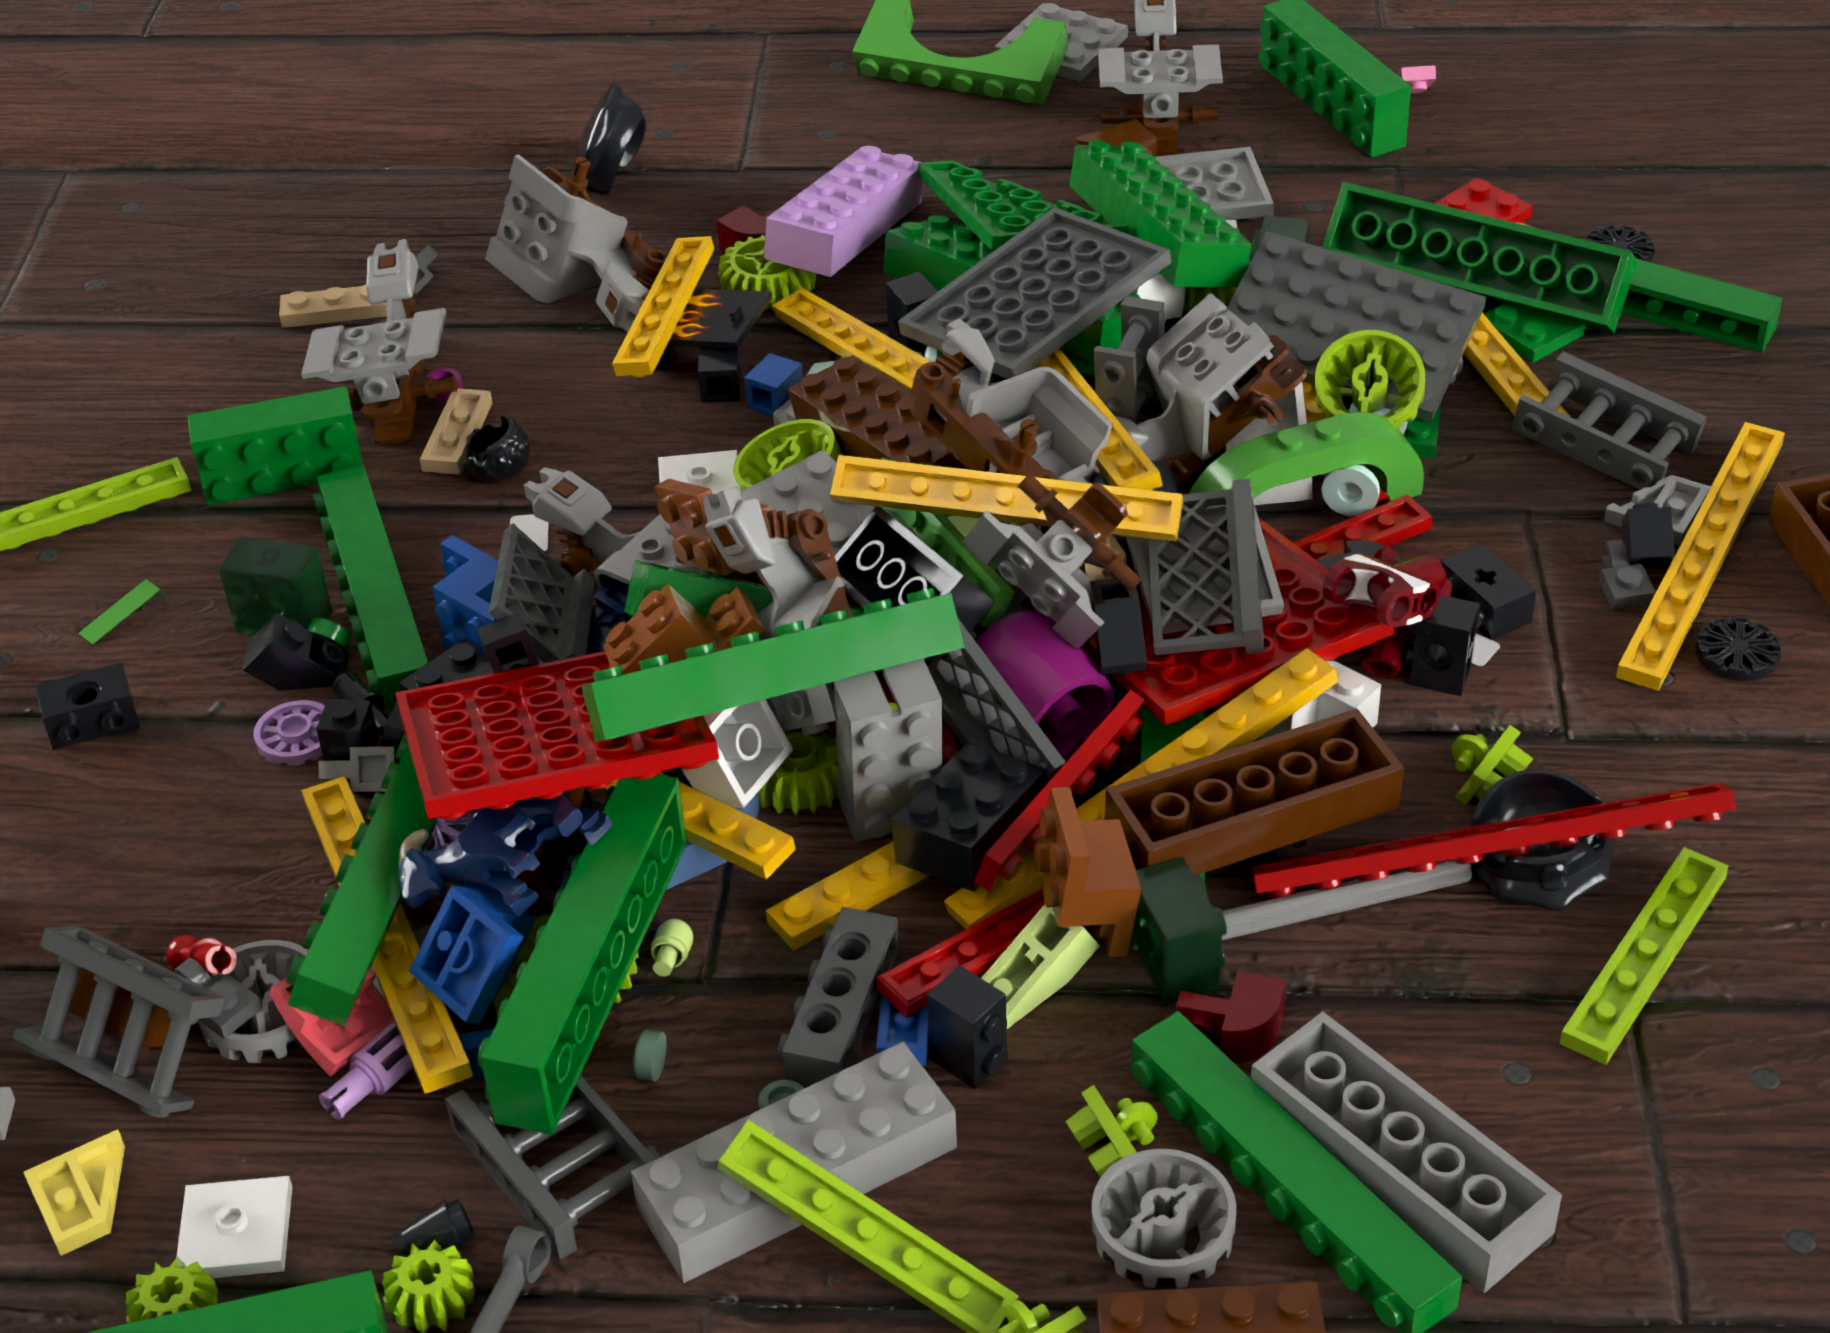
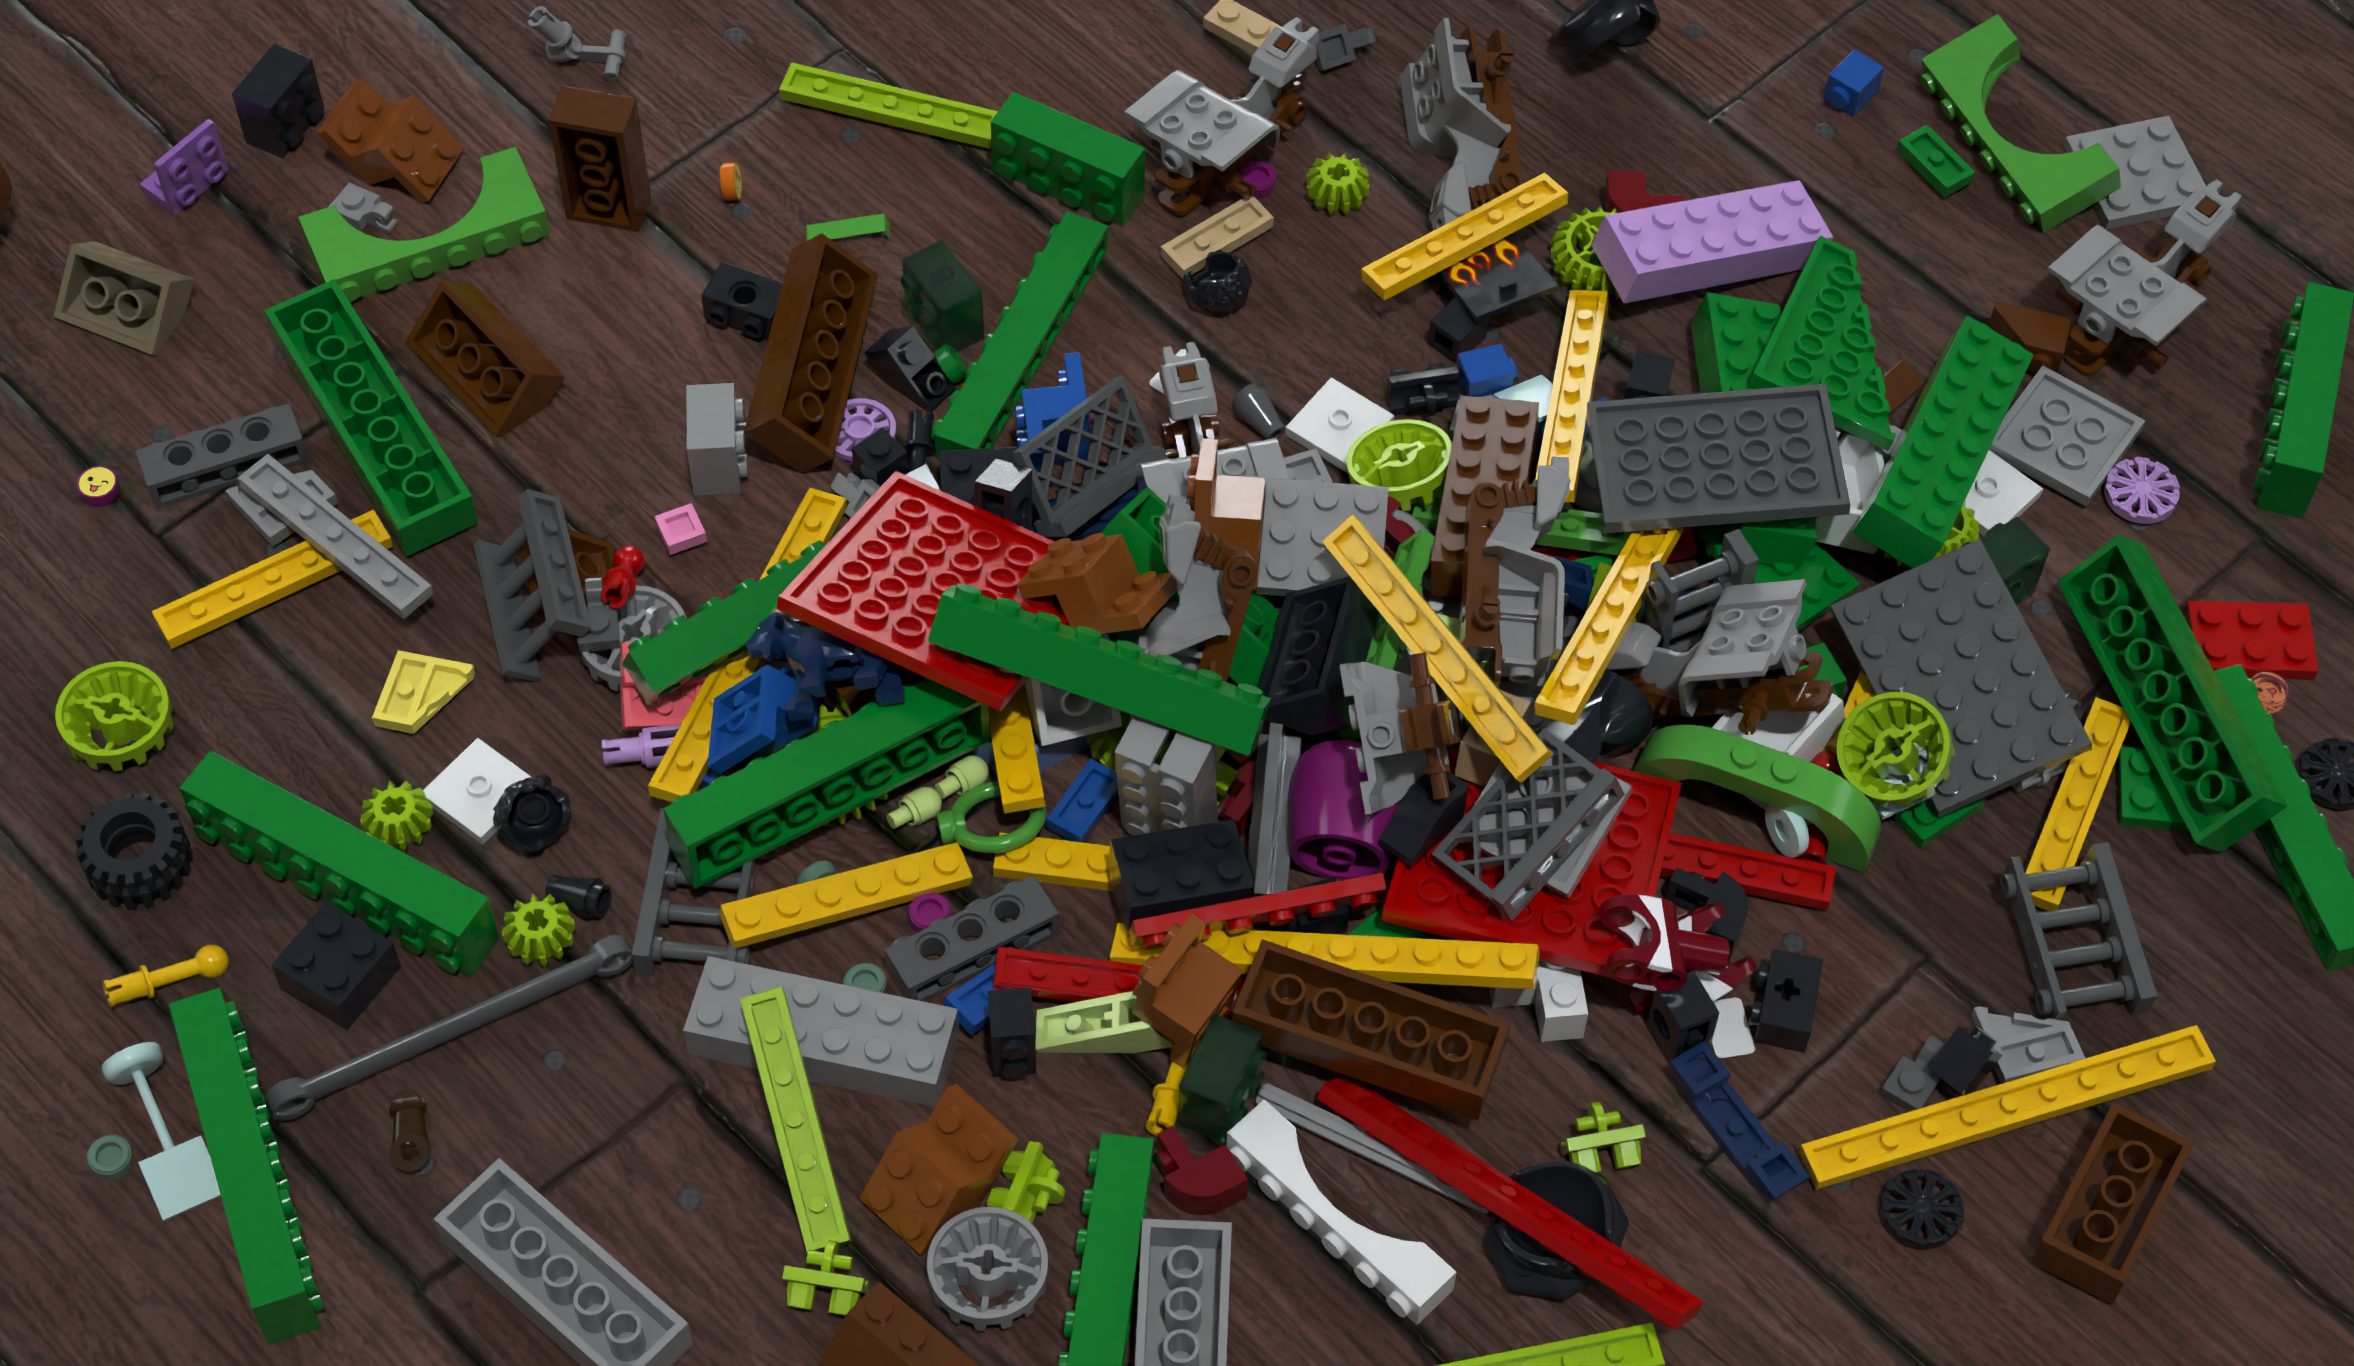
camera: 40 degrees right, 15 degrees up
none -> black hair [493,774,571,853]
none -> bright pink plate [654,503,707,555]
none -> light grey brick [686,383,748,496]
none -> yellow plate [719,842,973,949]
none -> reddish brown brick [744,233,878,474]
none -> dark orange bracket [859,1084,1019,1255]
none -> magenta tile [909,893,951,933]
none -> yellowish green cylinder [935,755,989,799]
none -> bright green piece [936,781,1047,853]
none -> blue plate [1046,758,1119,843]
none -> yellow pin [1146,1044,1203,1136]
none -> white arch [1227,1099,1457,1325]
none -> dark grey cone [1232,383,1286,440]
none -> lime gear [1306,152,1369,216]
none -> black hips [1388,363,1460,417]
none -> dark blue slope [1669,1040,1810,1202]
none -> blue brick [1823,49,1884,117]
none -> green plate [1896,125,1976,198]
none -> lavender wheel [2104,457,2180,524]

